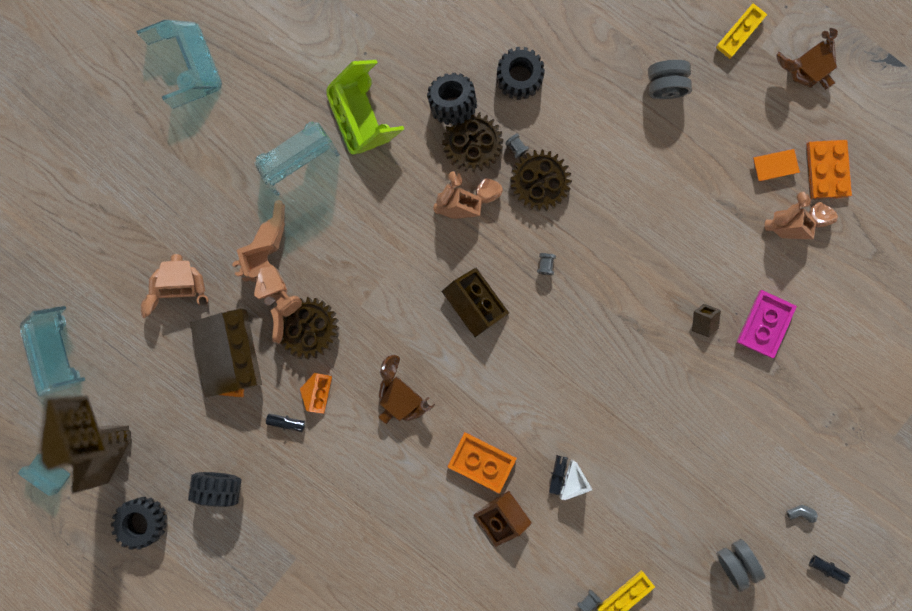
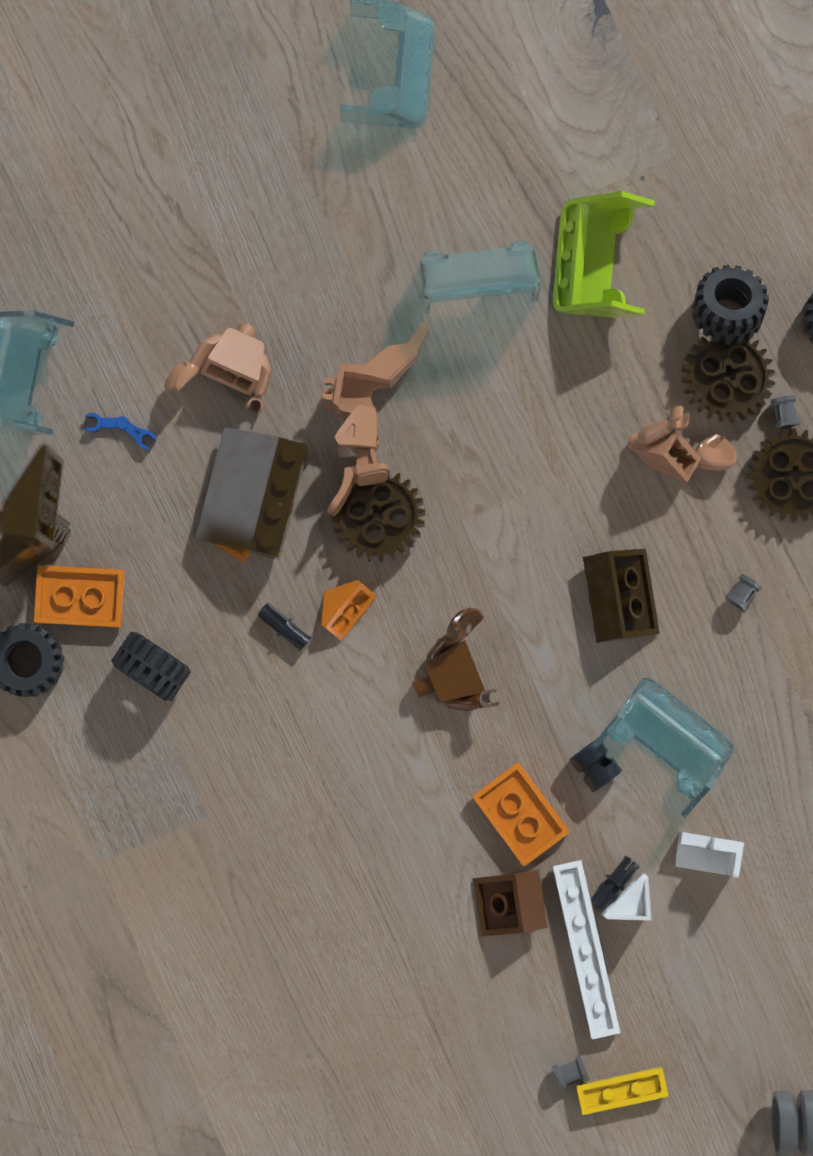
camera: 20 degrees right, 0 degrees up
none -> orange plate [34,565,125,628]
none -> blue piece [85,413,157,451]
none -> white plate [552,860,620,1039]
none -> black wheel [568,738,623,792]
none -> clear light blue windscreen [593,678,734,817]
none -> white panel [674,832,744,878]

